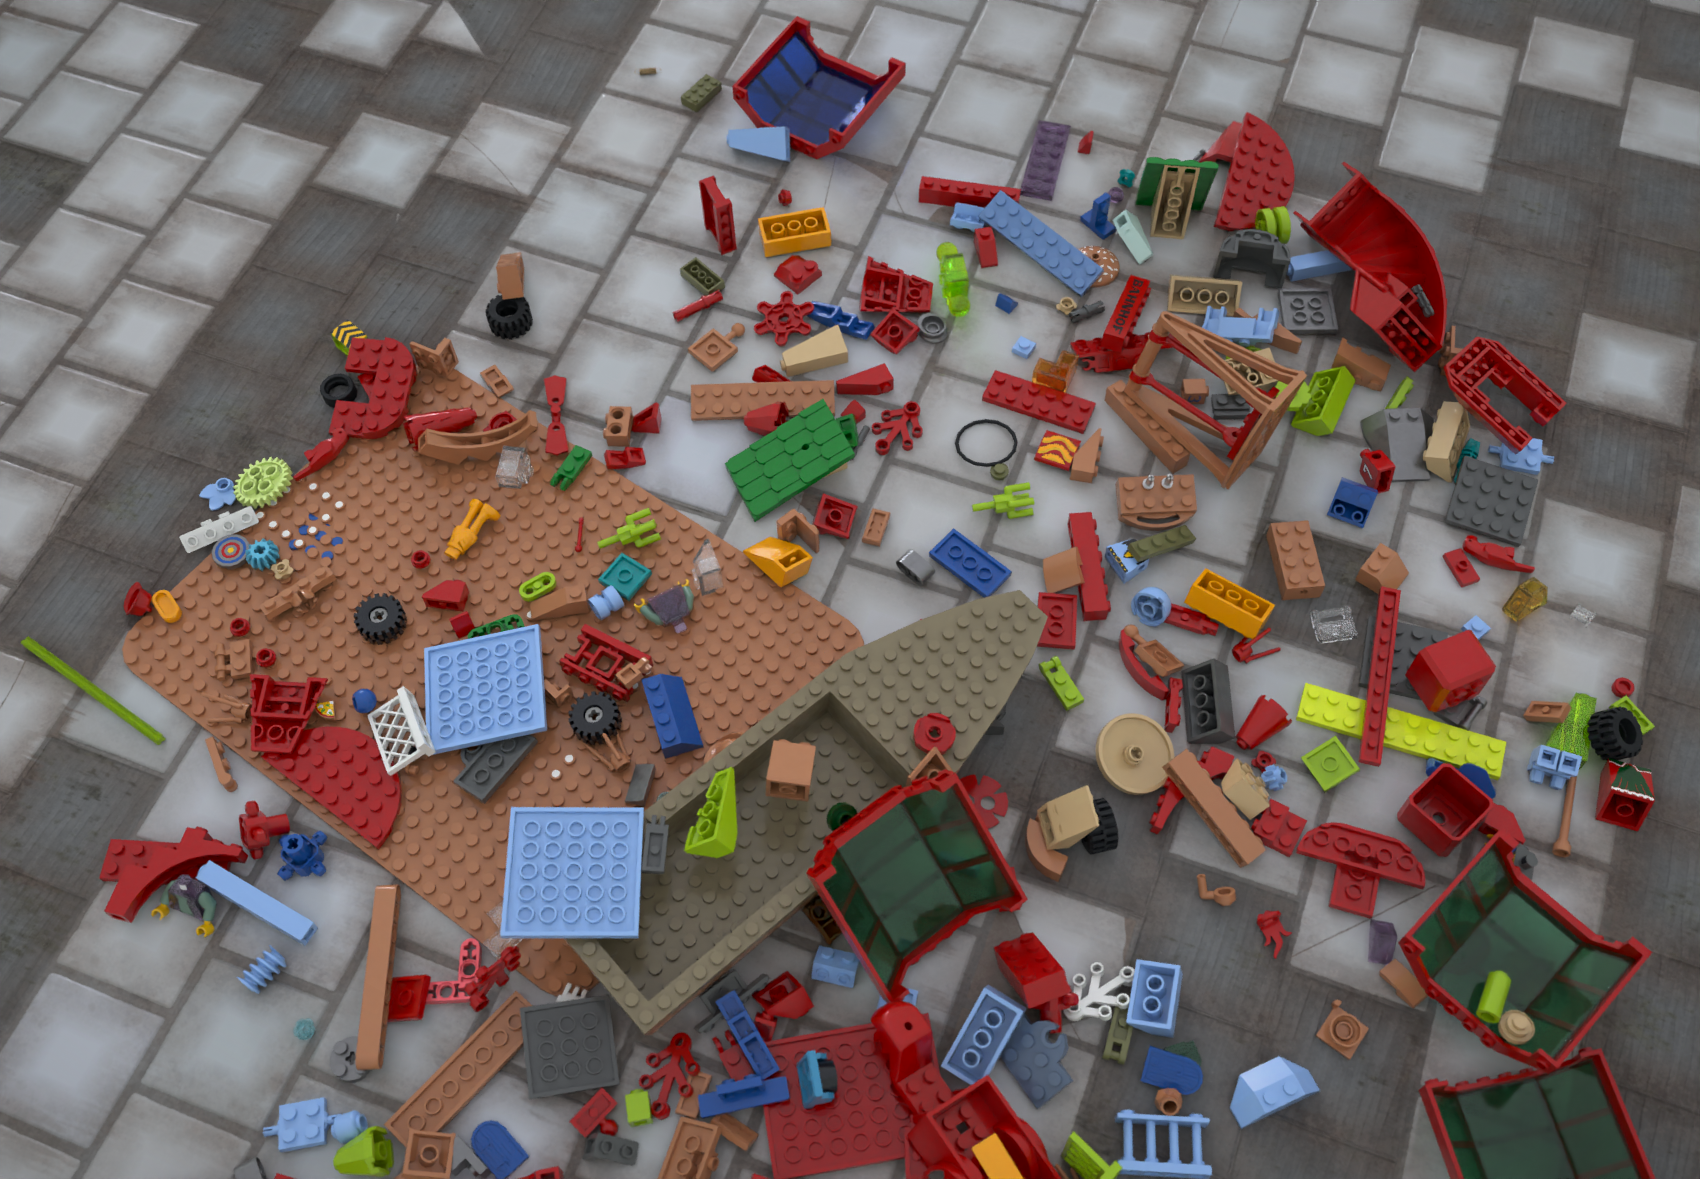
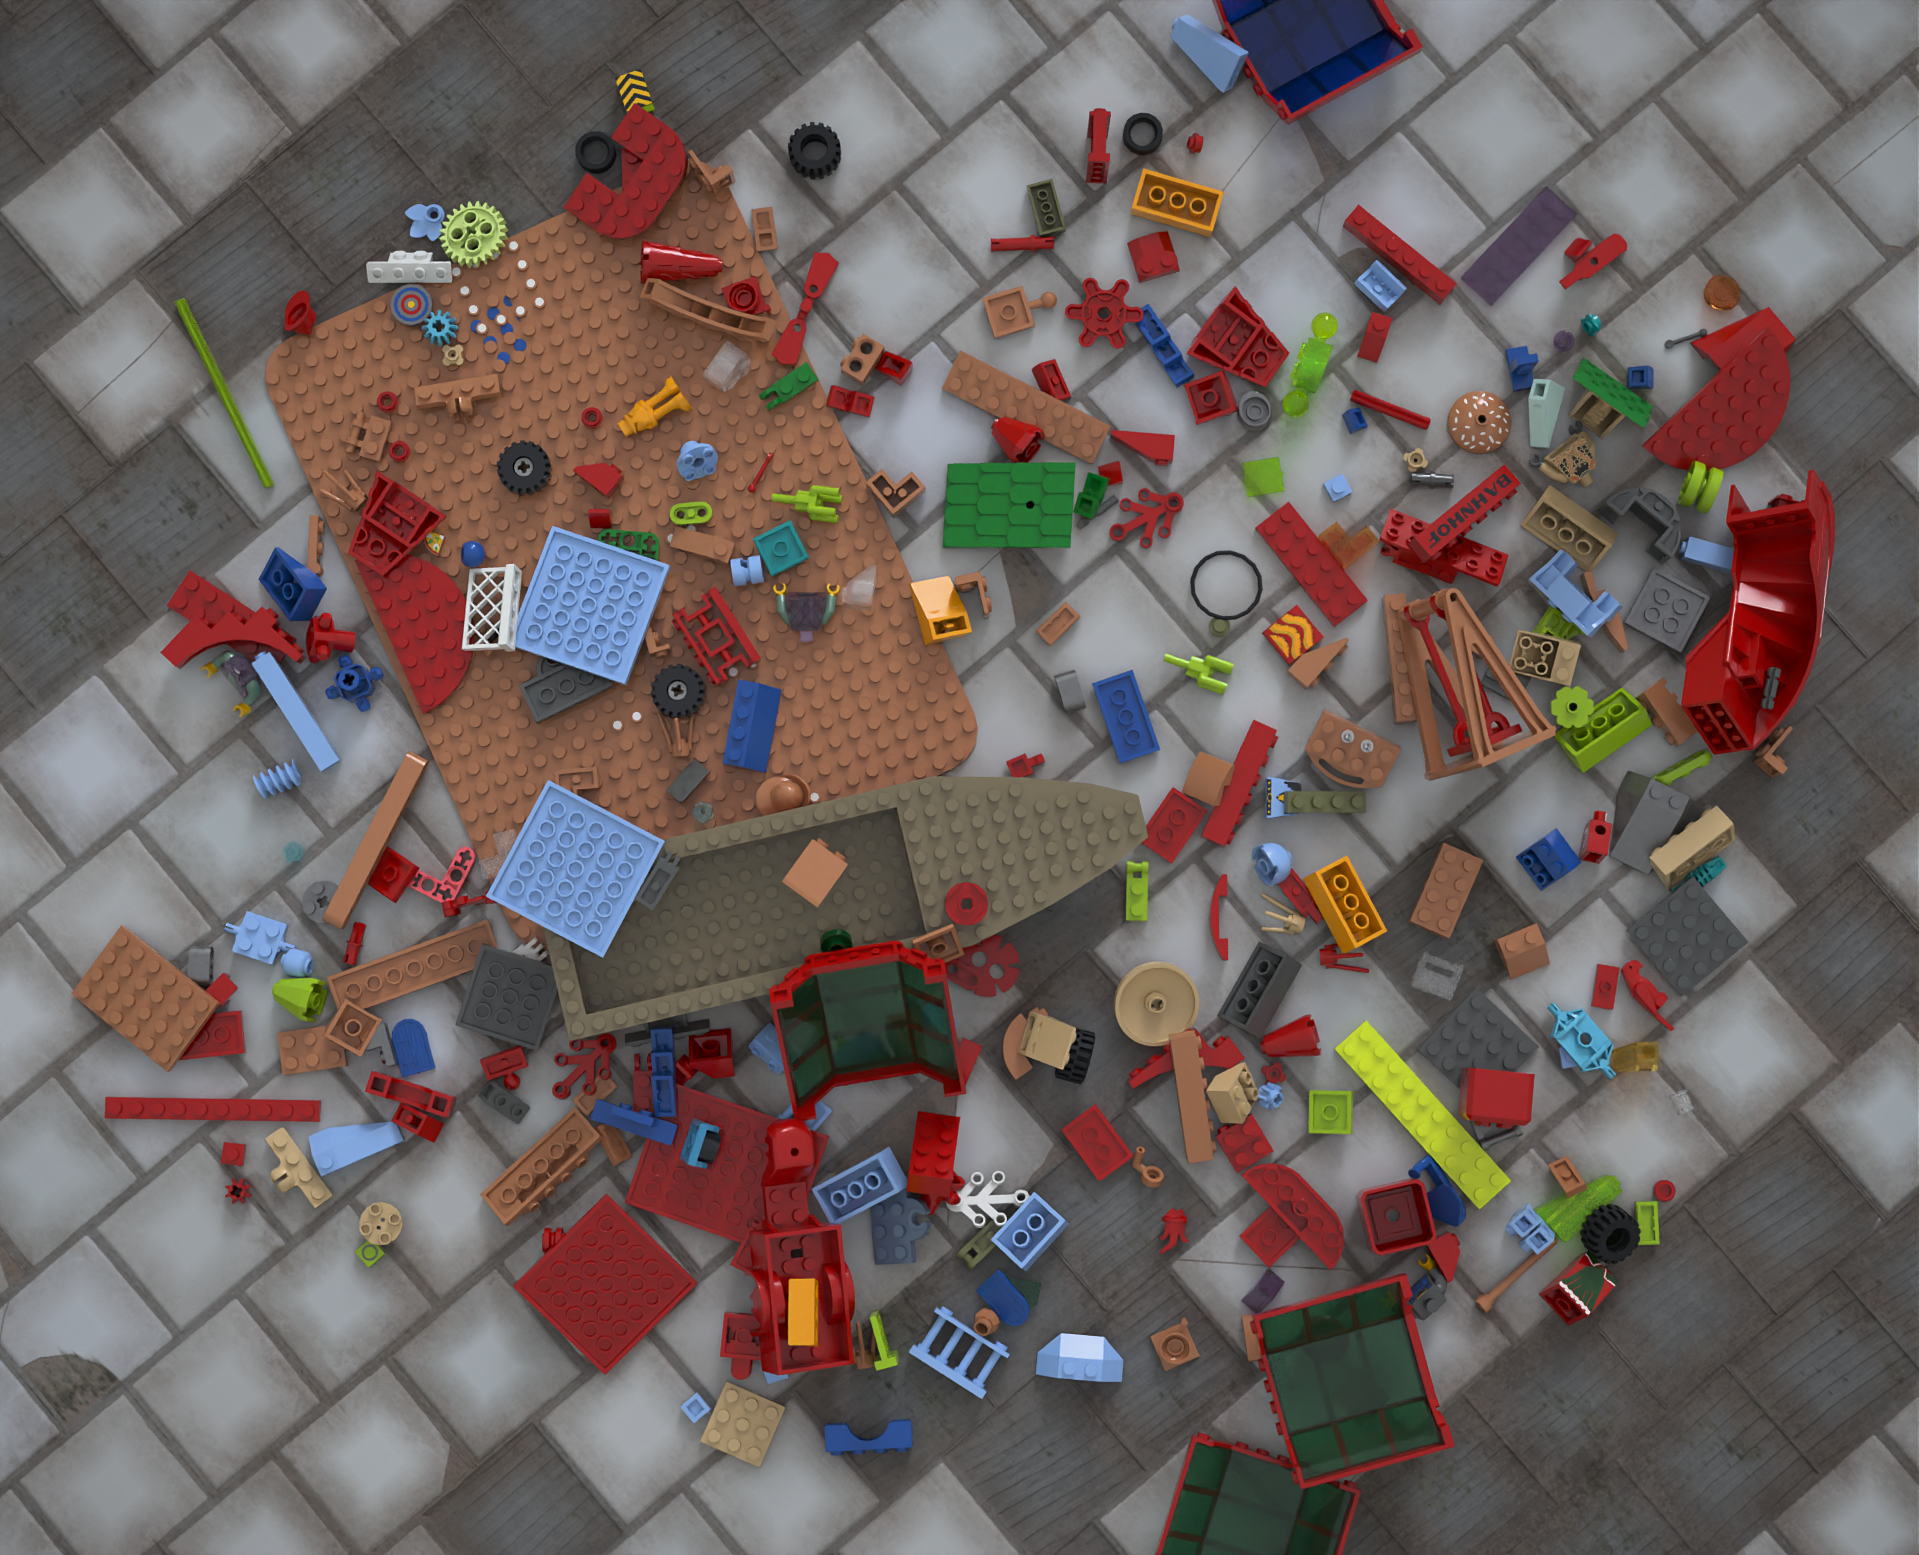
camera: 30 degrees right, 25 degrees up
light orange tile [152,590,182,623] -> none
red animal [293,428,349,481] -> none
nougat wedge [496,252,524,300] -> none
nougat plate [615,657,653,689] -> none
lime brick [625,1089,653,1127] -> none
lime wedge [684,767,738,858] -> none
tan slope [780,325,848,377] -> none
red slope [812,493,858,539] -> none
medium blue plate [978,190,1104,297] -> none
nougat plate [1124,624,1184,677] -> none
red hinge [1164,677,1183,733] -> none
red plate [1358,586,1401,767] -> none
red slope [1444,336,1566,455] -> none
lime brick [1476,970,1512,1023] -> none
light blue plate [1488,438,1554,475] -> none
tan plate [1498,1010,1535,1045] -> none
none -> blue slope [258,547,327,621]
none -> red axle [342,922,366,965]
none -> light blue plate [676,441,718,481]
none -> nougat brick [866,469,926,518]
none -> red plate [1061,1104,1133,1182]
none -> black tyre [1123,113,1163,155]
none -> clear neon green piece [1242,457,1285,497]
none -> tan plant [1261,893,1306,935]
none -> red axle [1350,390,1431,430]
none -> tan torso [1529,421,1596,487]
none -> medium azure plate [1547,1002,1616,1080]
none -> red piece [1559,233,1627,290]
none -> clear orange piece [1704,275,1740,311]

